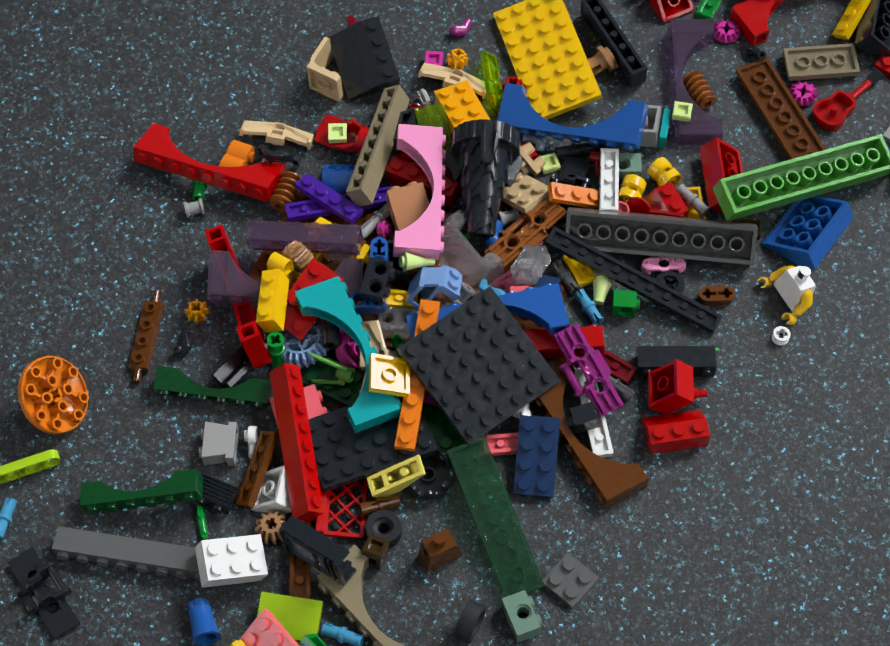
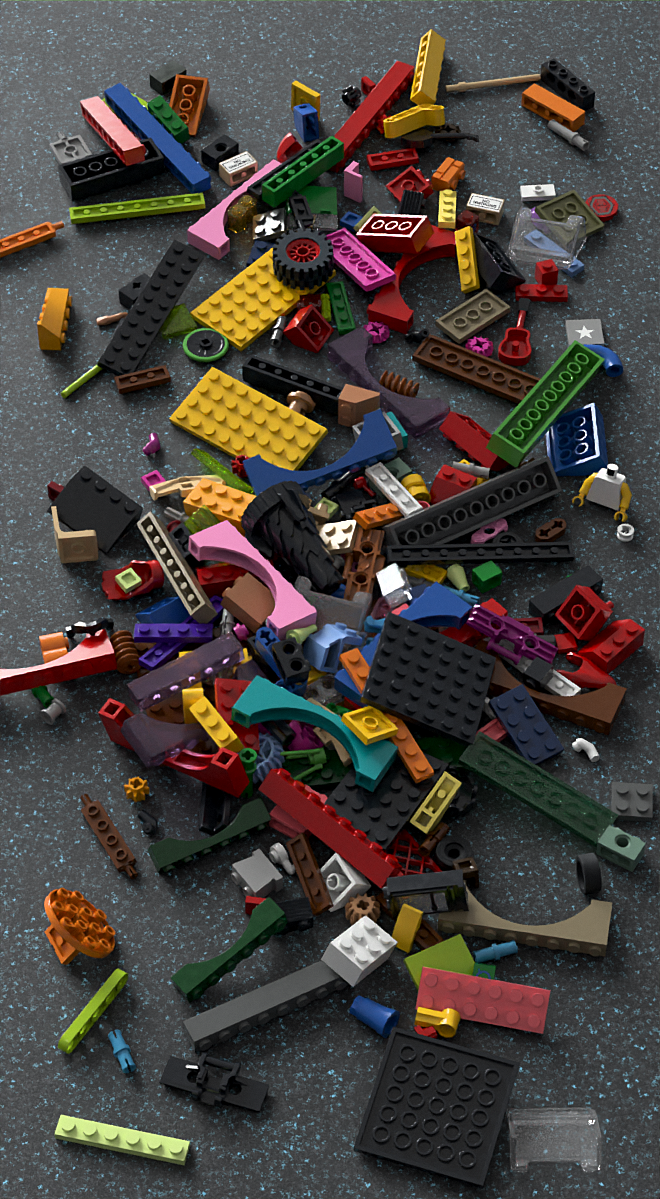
camera: 40 degrees left, 10 degrees down
green piece [196,505,208,540] -> none
tan plate [239,120,314,150] -> none
medium nougat gear [282,240,314,273] -> none
reddish brown torso [418,529,462,572] -> none
light orange gear [446,49,469,70] -> none
red piece [626,197,684,217] -> none
yellow wheel [647,157,682,187] -> none
yellowish green tile [672,101,693,122] -> none
none -> red tile [245,896,266,914]
none -> nougat slope [338,384,380,427]
none -> yellow slope [392,903,423,953]
none -> red tile [554,632,578,654]
none -> red animal [556,652,616,689]
none -> white arm [572,738,600,762]

